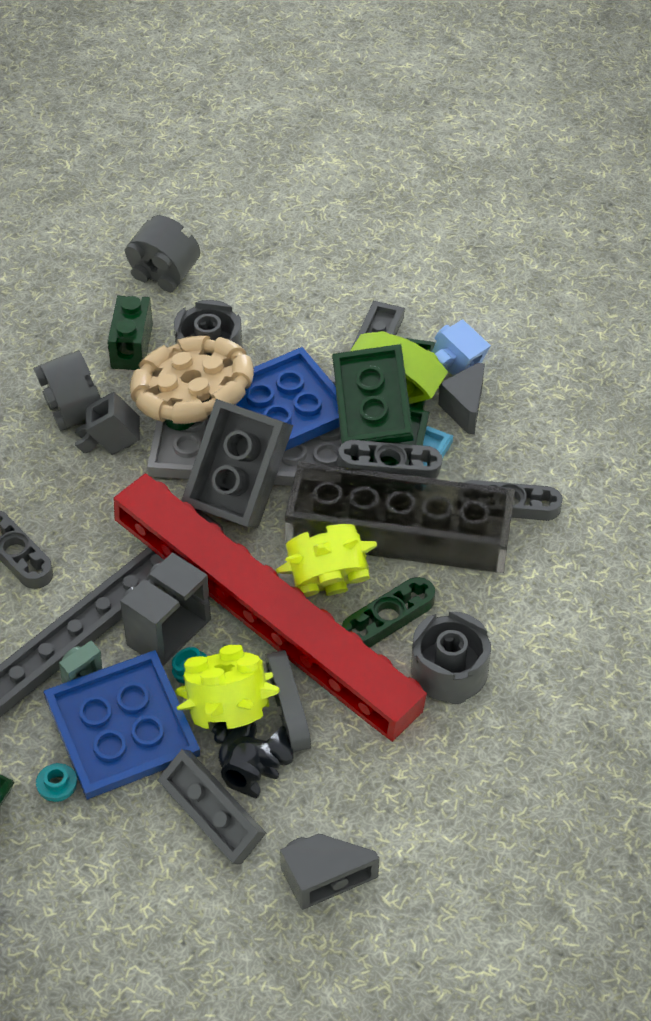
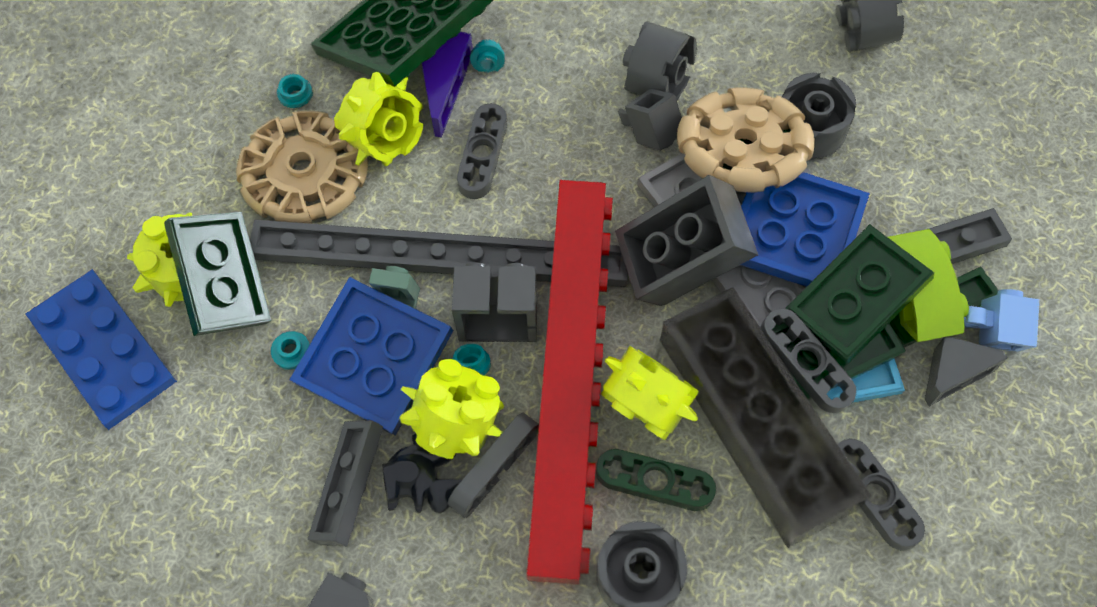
camera: 55 degrees right, 15 degrees up
dark green brick [107,295,153,370] -> none

